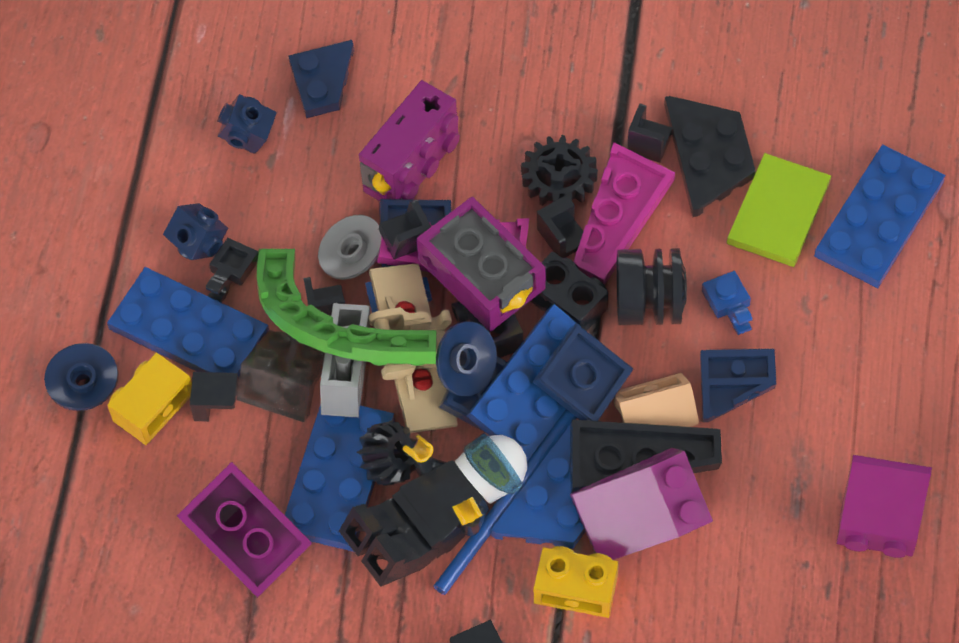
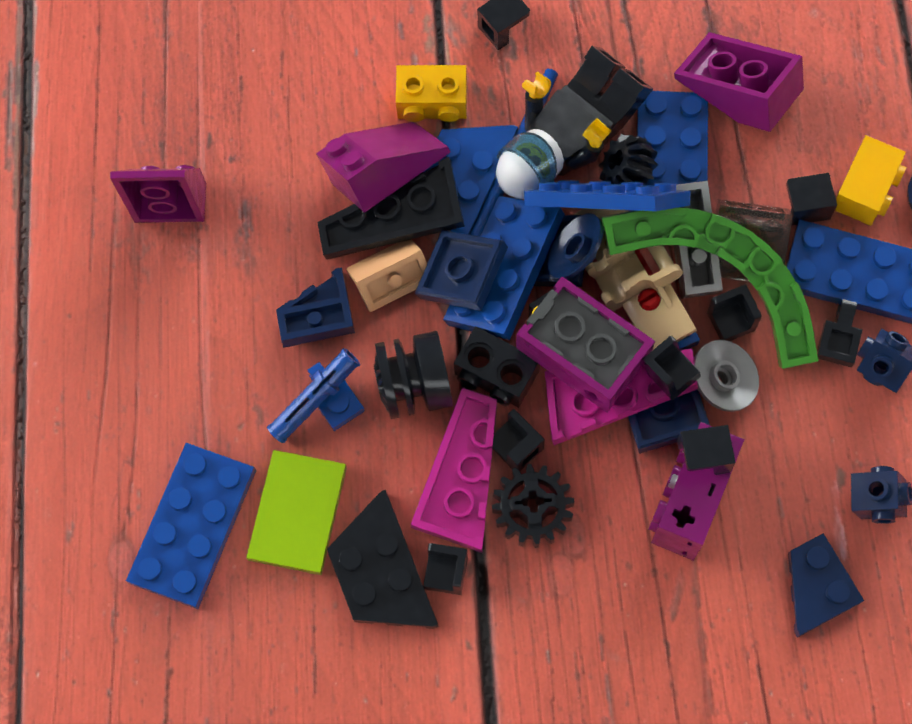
camera: 170 degrees right, 10 degrees up
none -> blue pin [267,348,361,443]
none -> blue plate [524,180,691,211]
none -> black panel [677,425,736,475]

